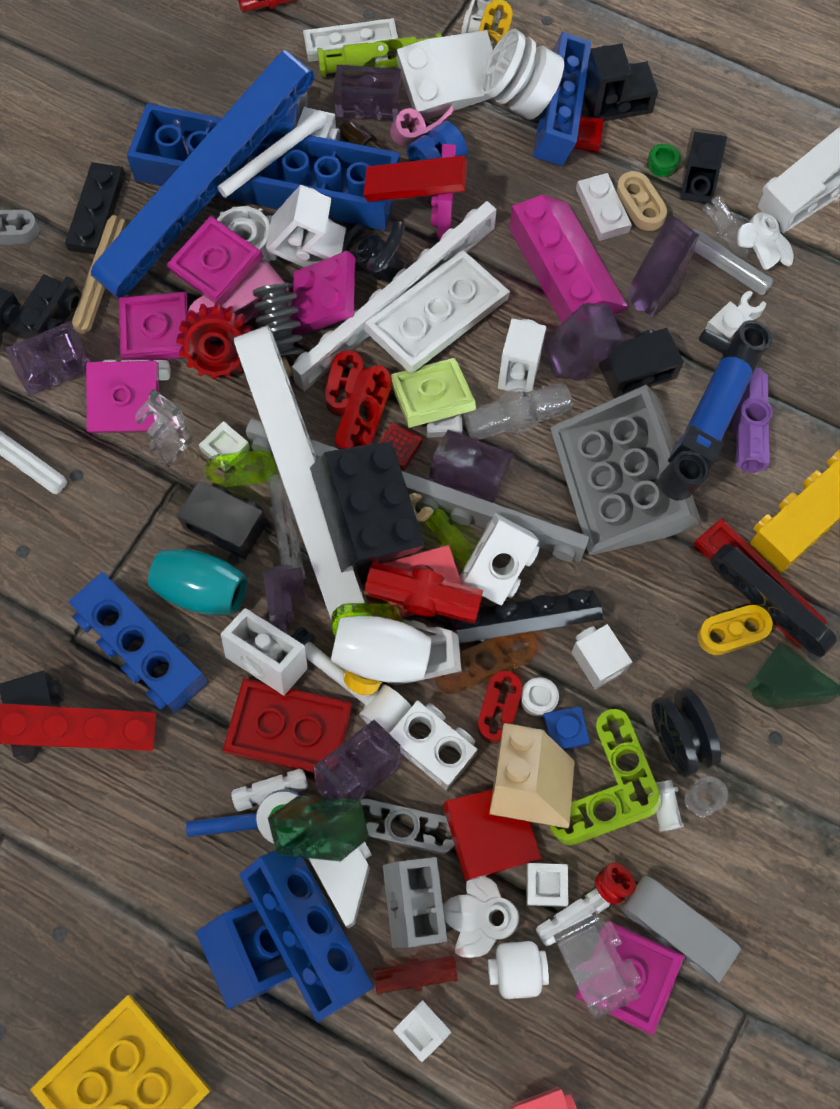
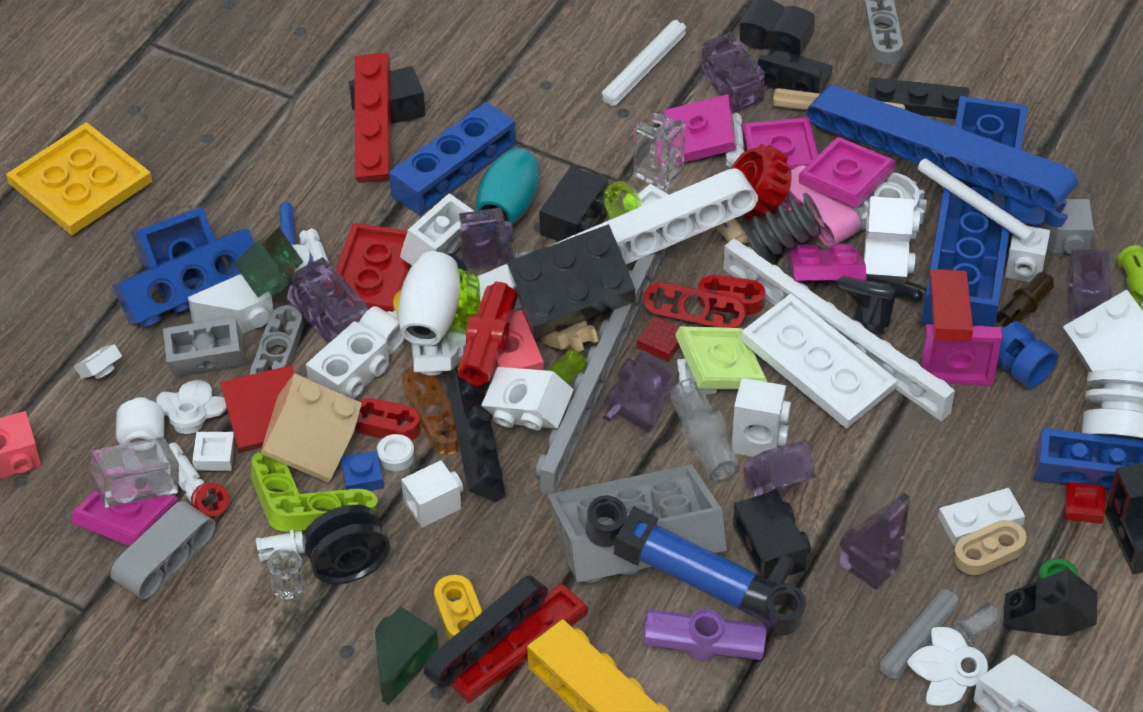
camera: 90 degrees right, 20 degrees down
clear red pin [373,954,459,995] -> none
bright pink panel [390,106,454,146] -> none
dark pink slope [509,194,628,333] -> none
white plate [705,291,766,341] -> none

